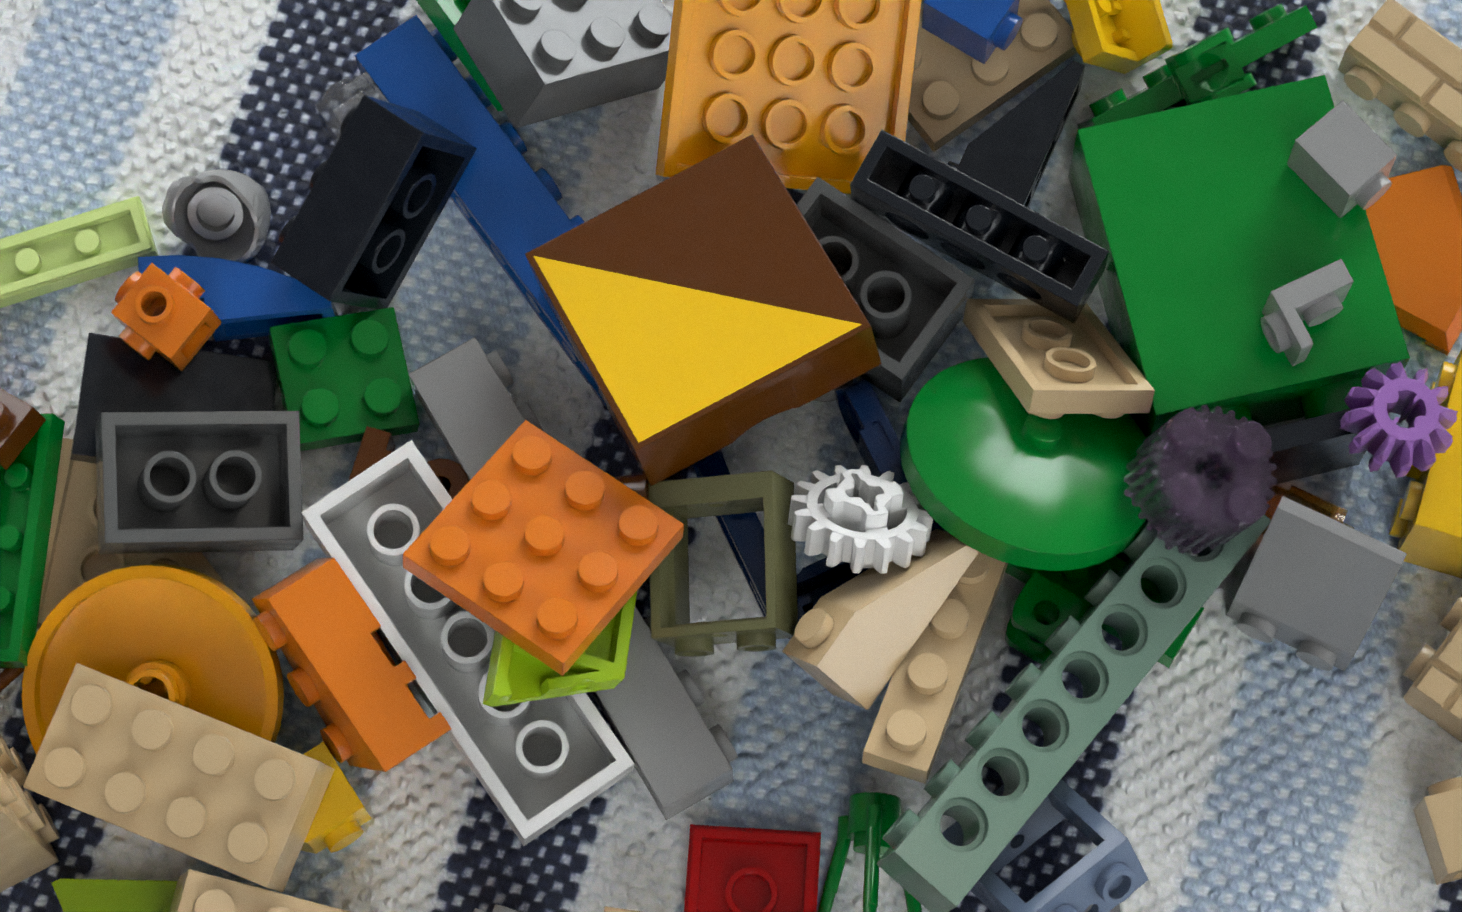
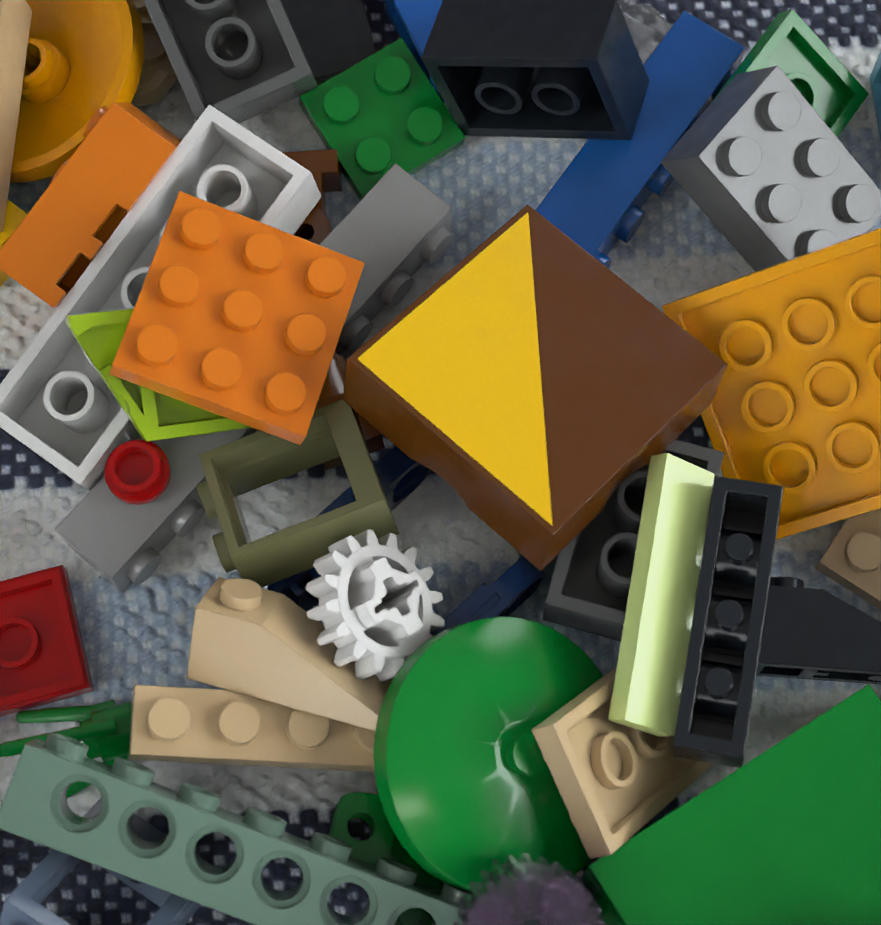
camera: 70 degrees right, 0 degrees up
none -> red plate [104,439,171,505]
none -> yellowish green tile [608,453,715,736]

